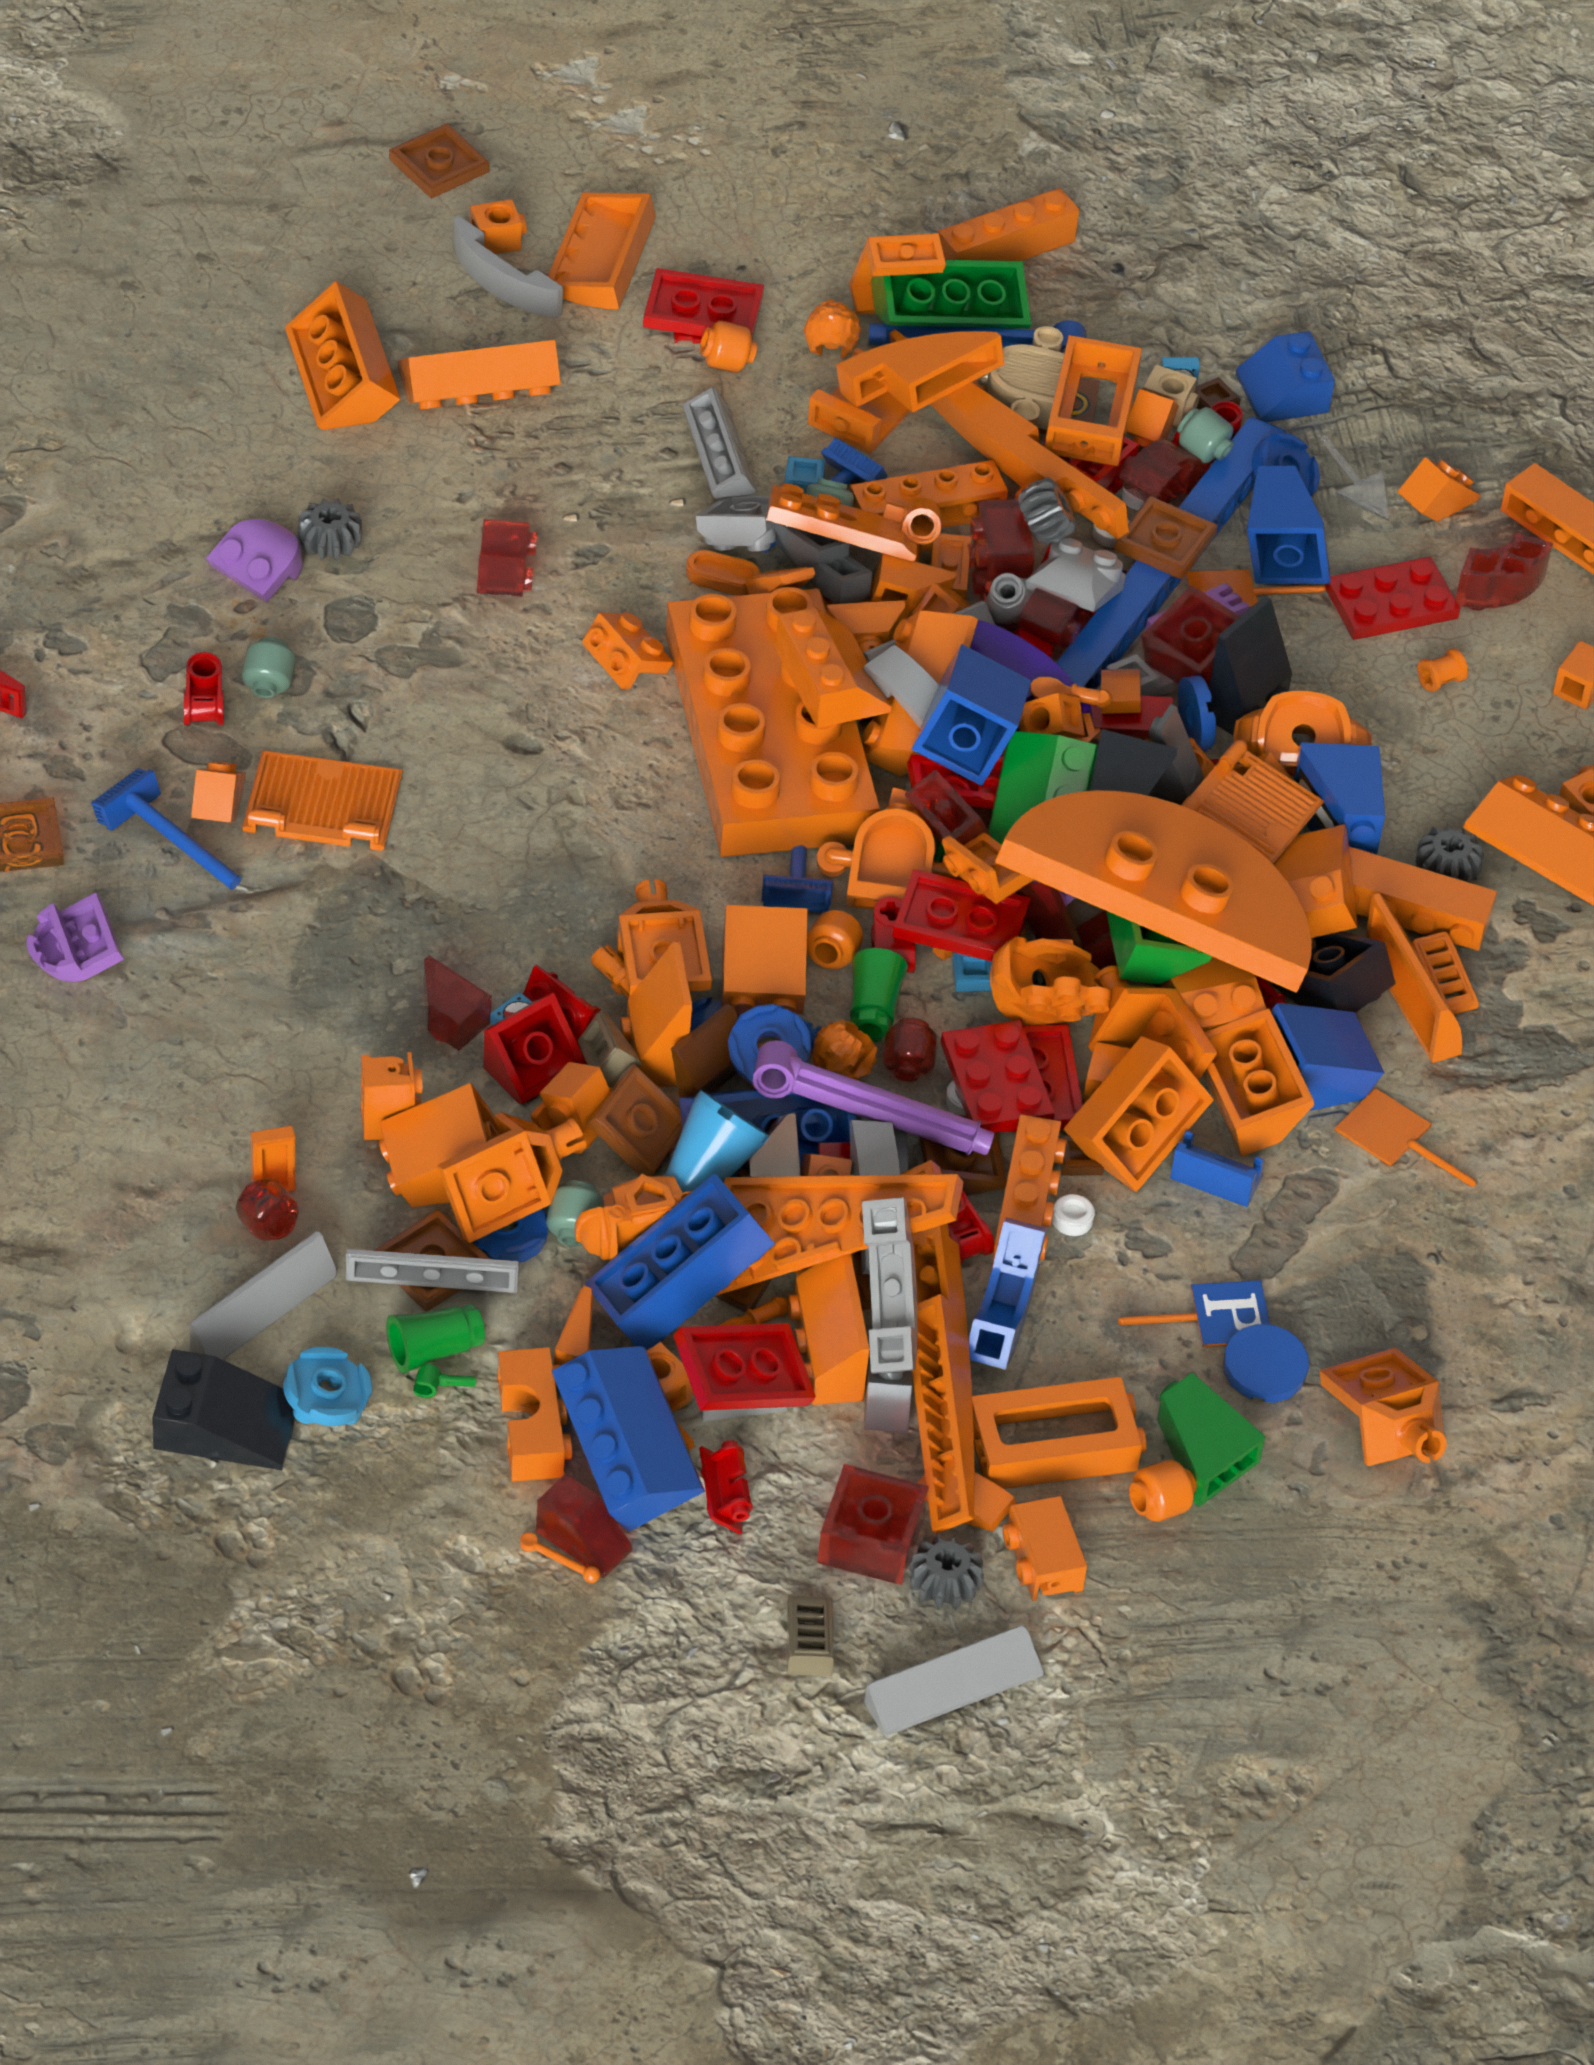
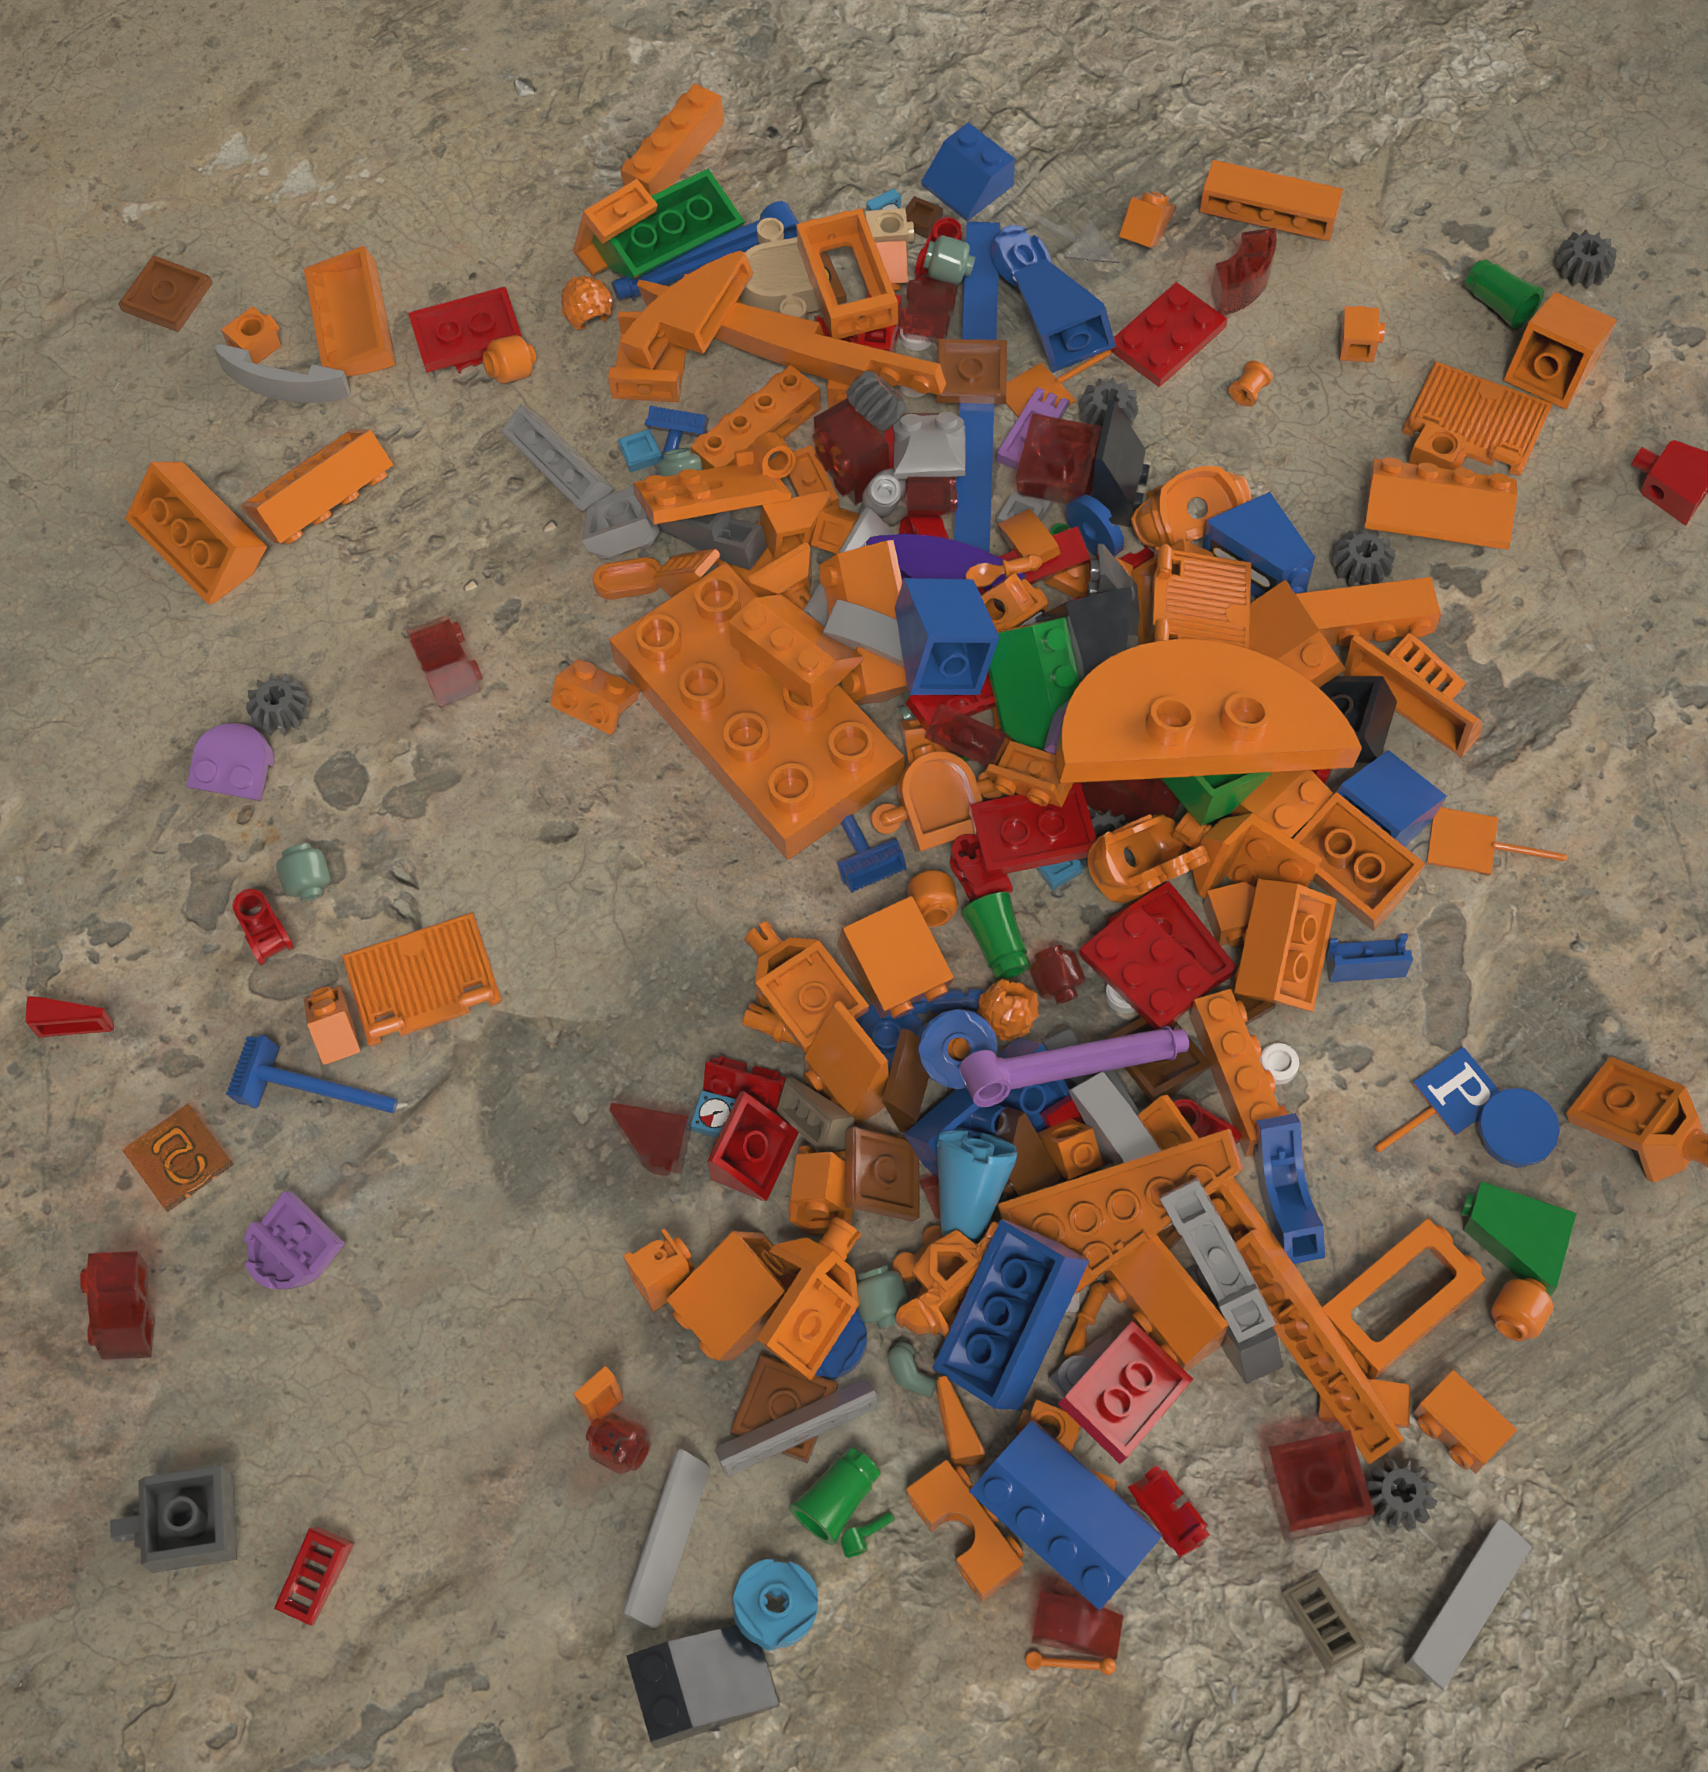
camera: 20 degrees left, 15 degrees up
none -> sand green arm [888,1342,938,1399]
none -> dark grey gear [1079,377,1139,433]

